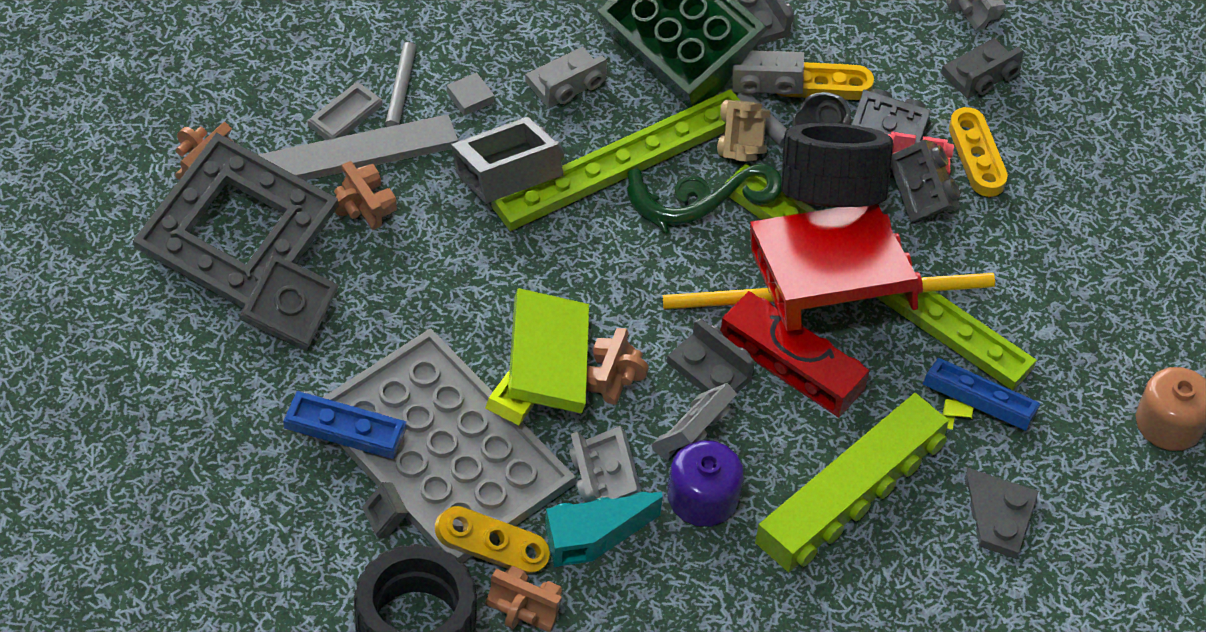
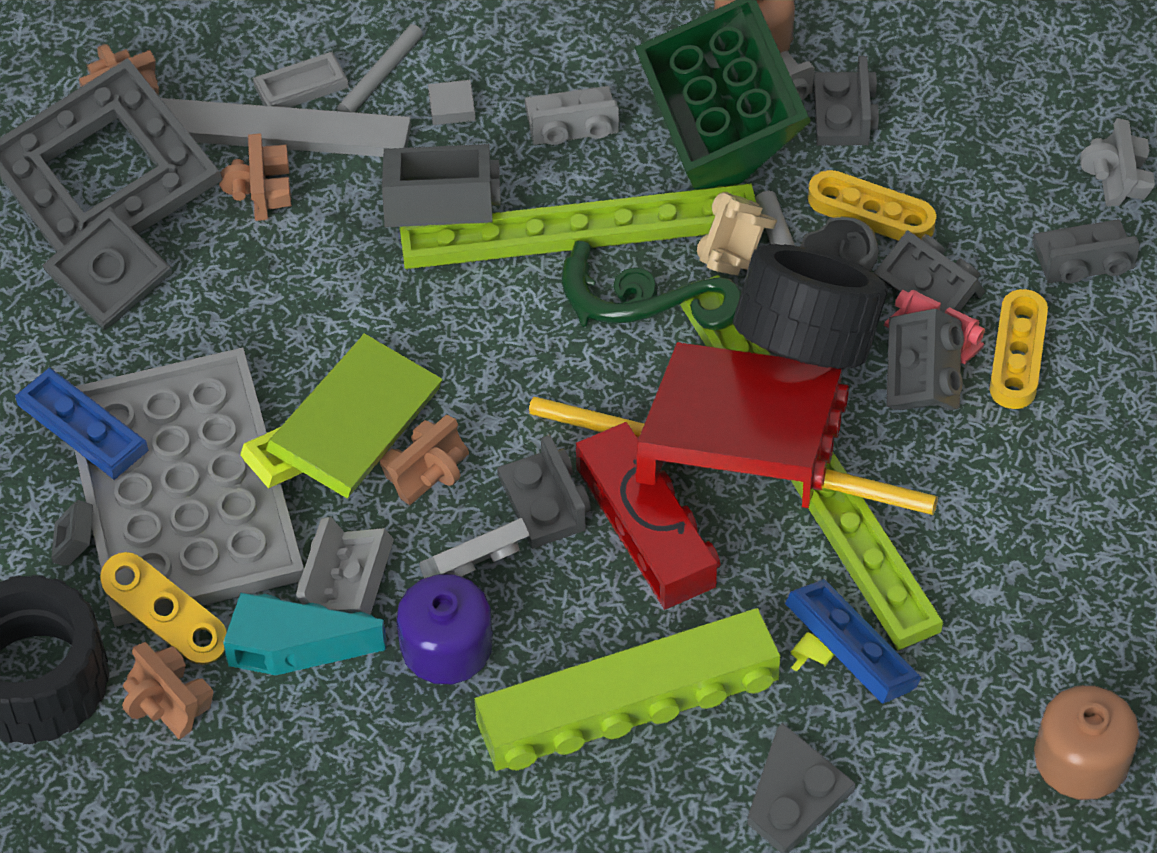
camera: 30 degrees right, 0 degrees up
light grey bracket [733,51,804,94] -> none

